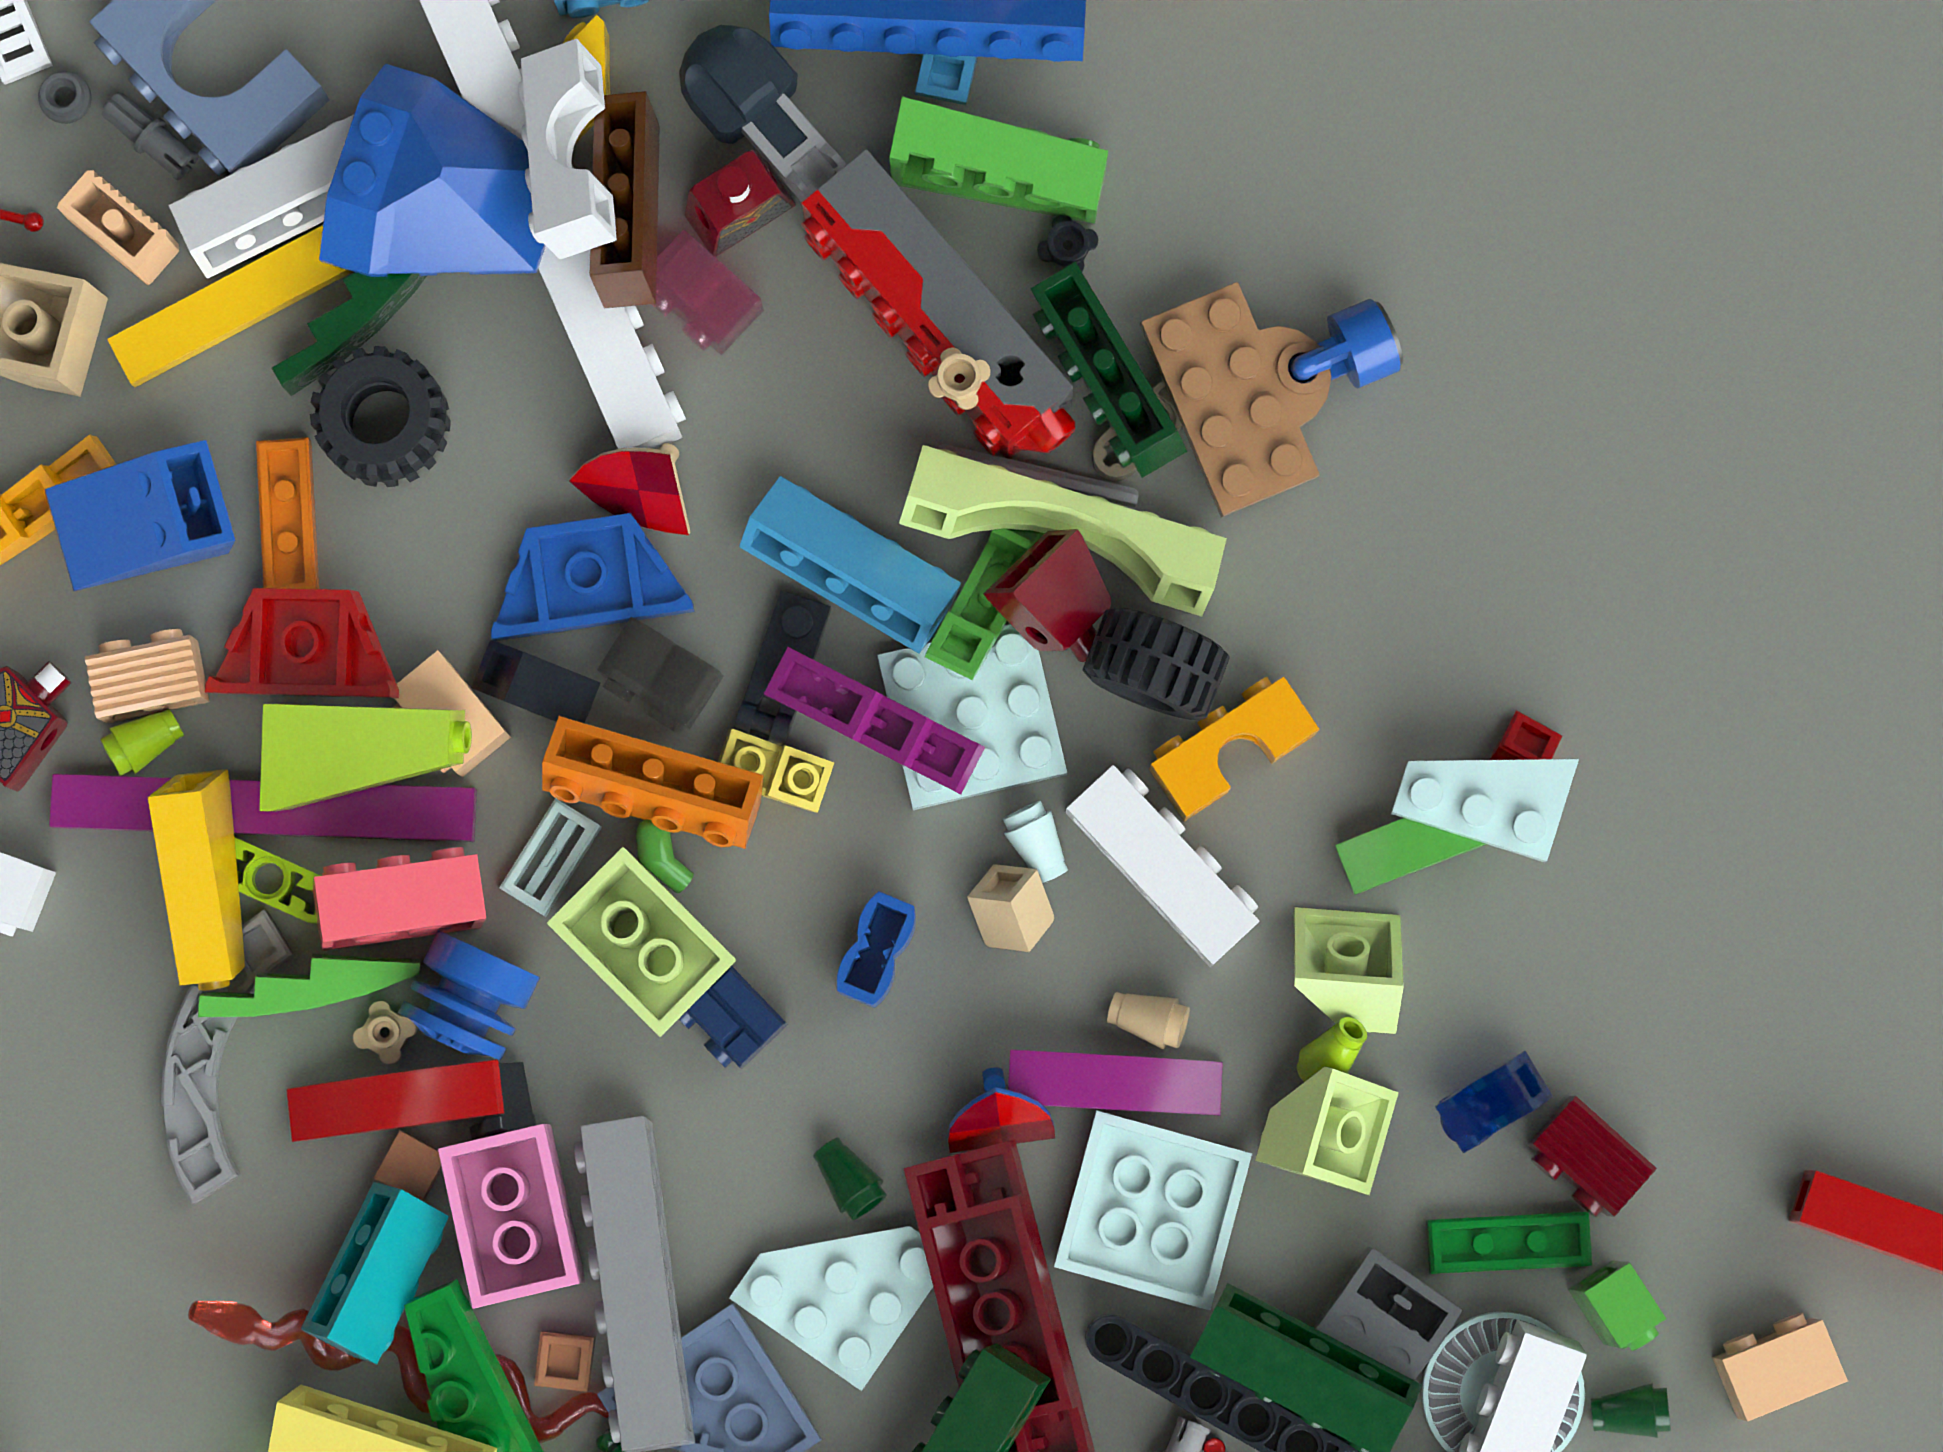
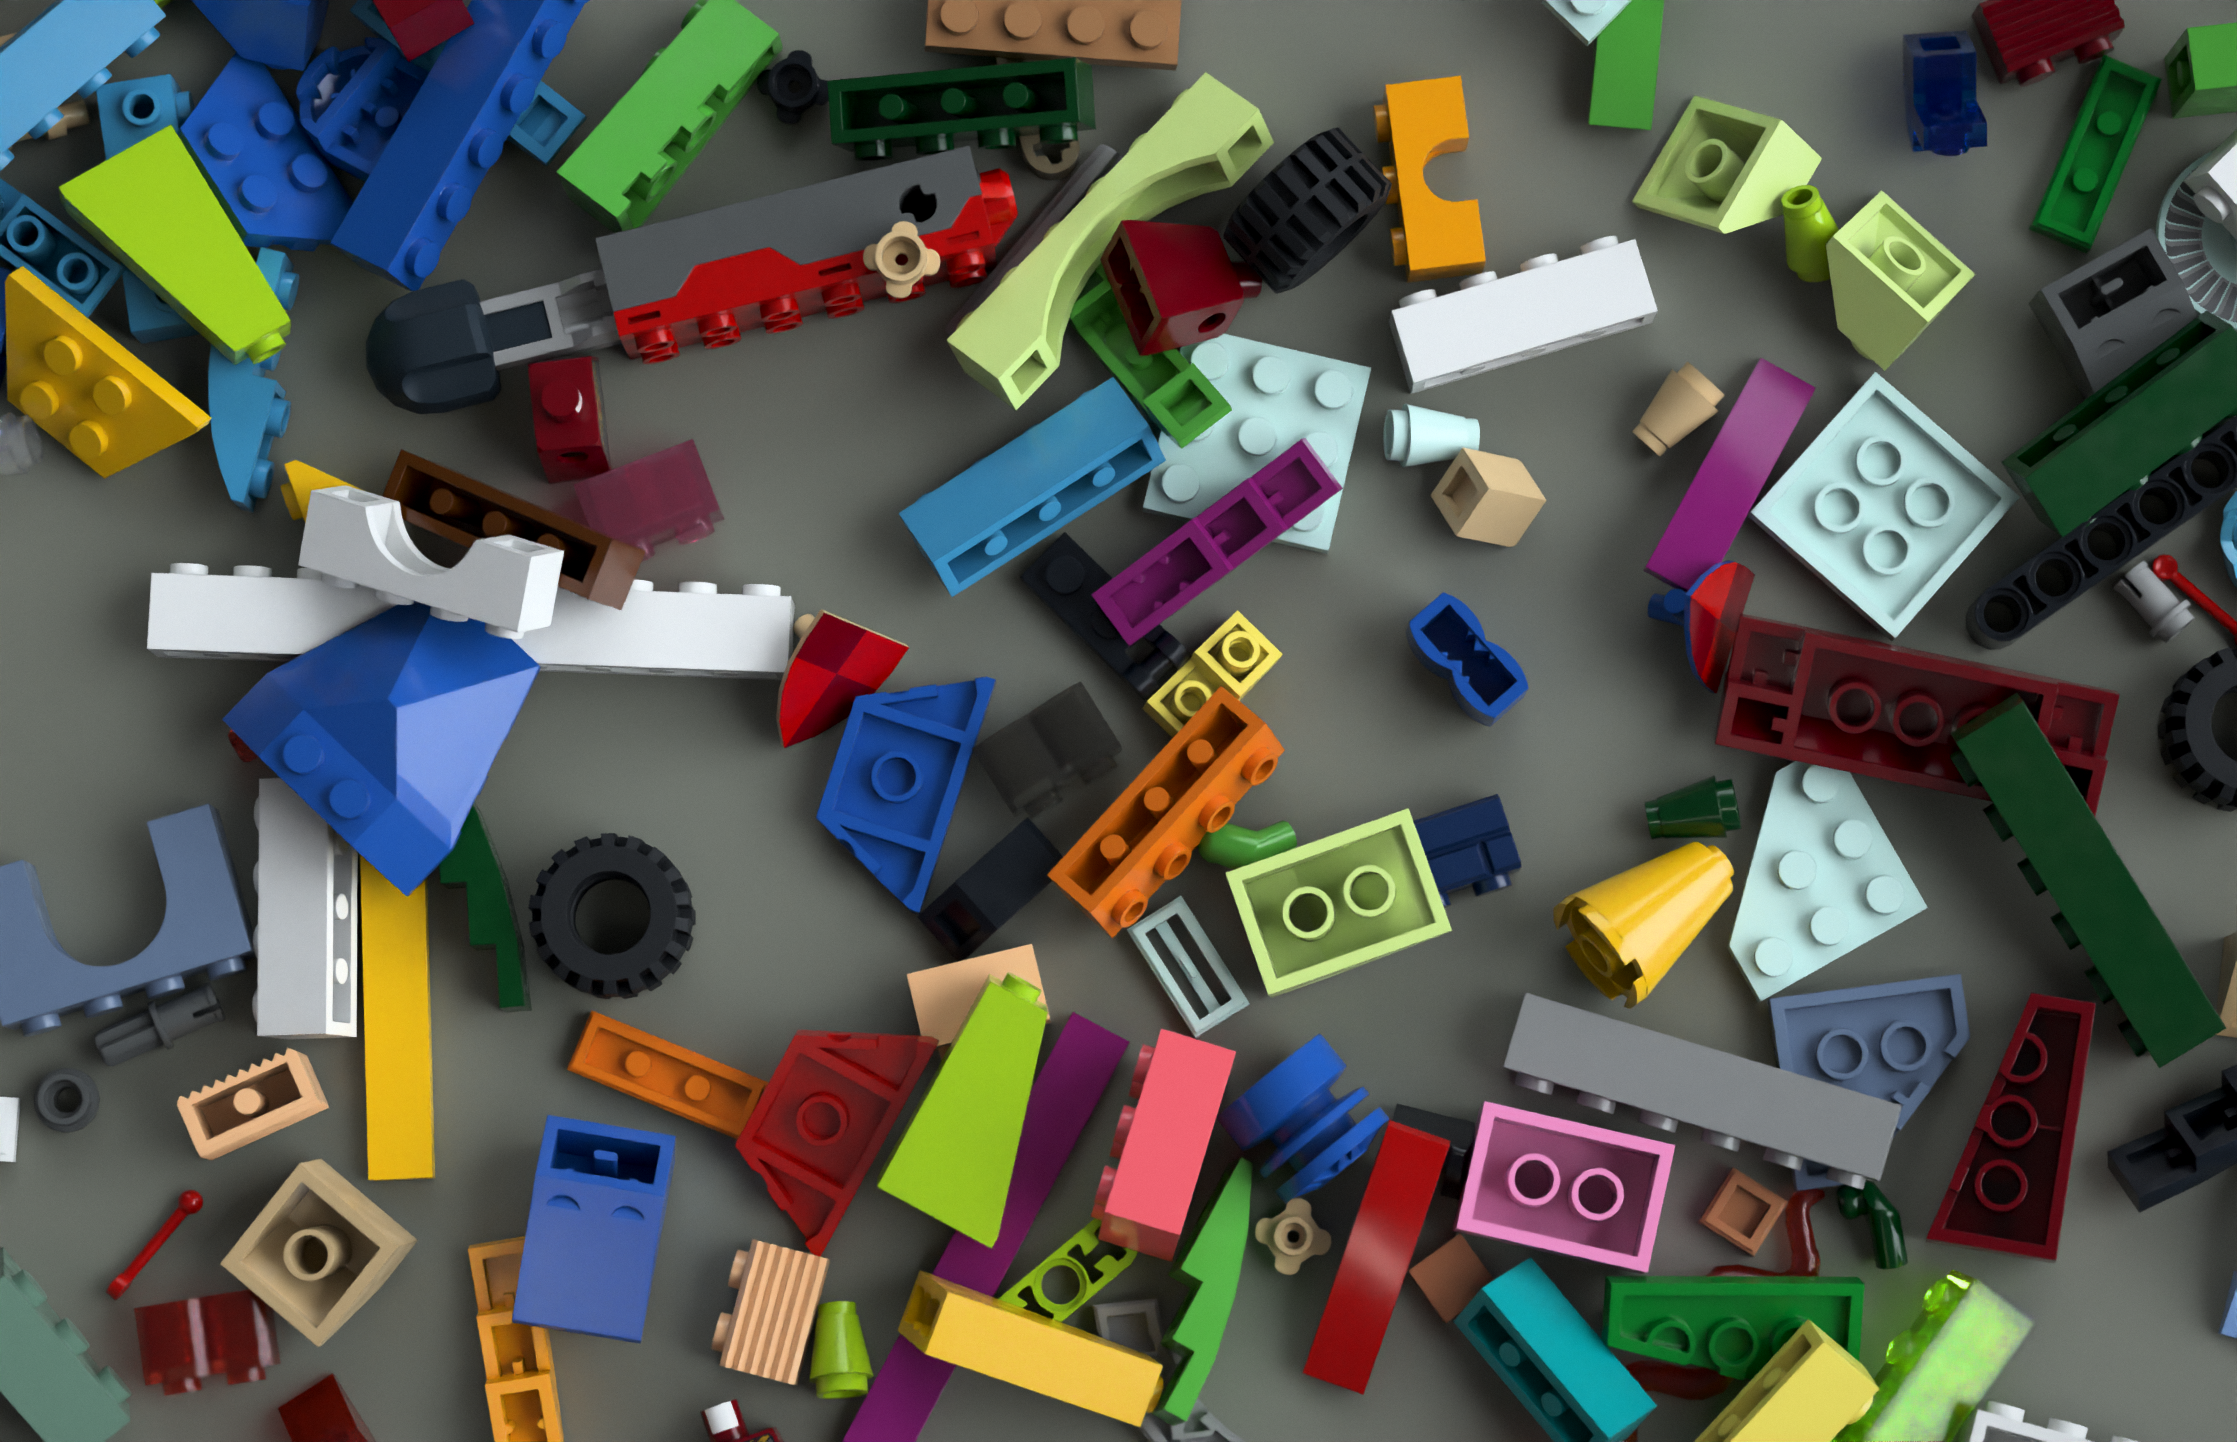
camera: 65 degrees left, 0 degrees up
none -> yellow cone [1553,841,1734,1009]

